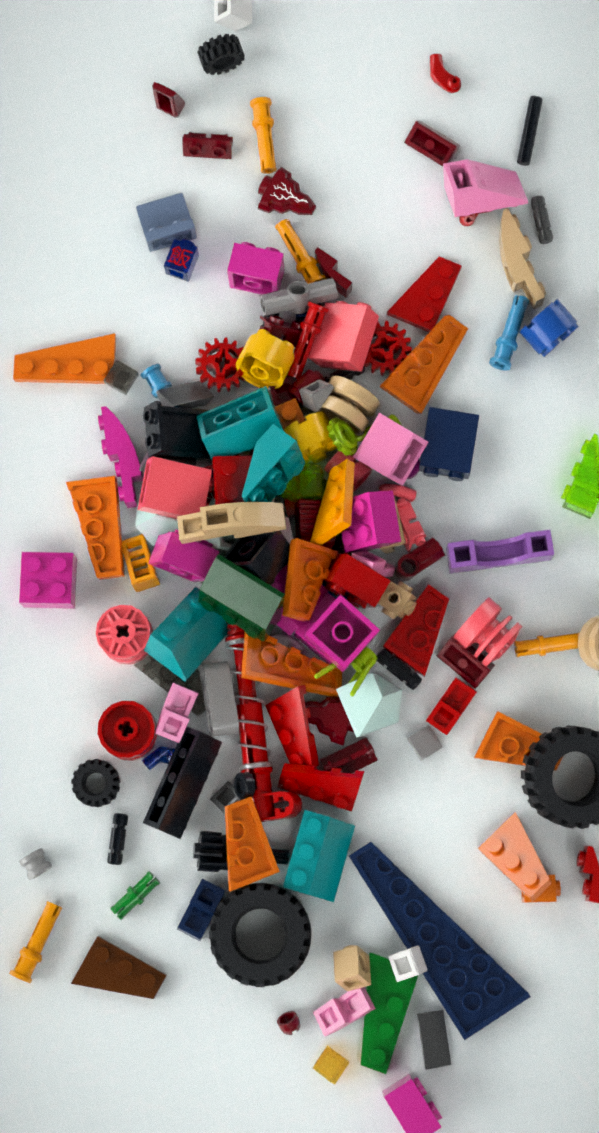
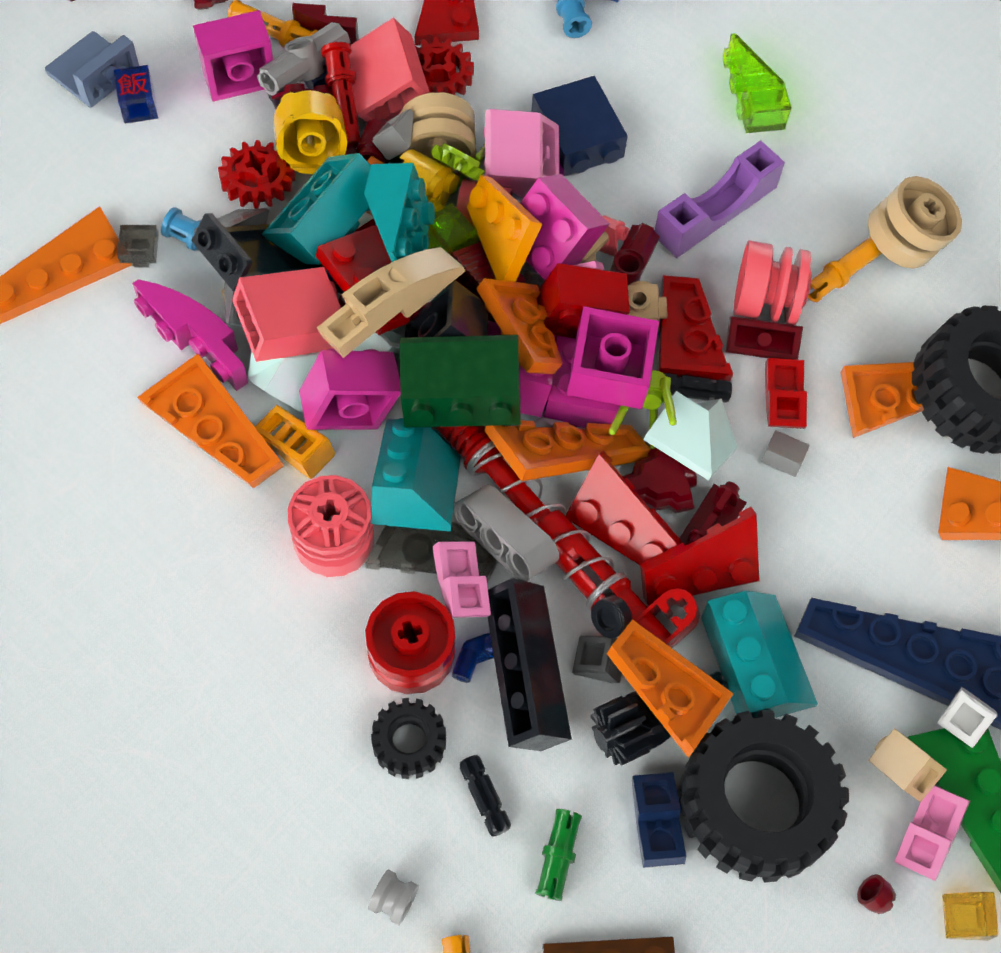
camera: 40 degrees left, 15 degrees down
dark pink brick [19,552,77,609] -> none
orange wing [379,315,468,414] -> none

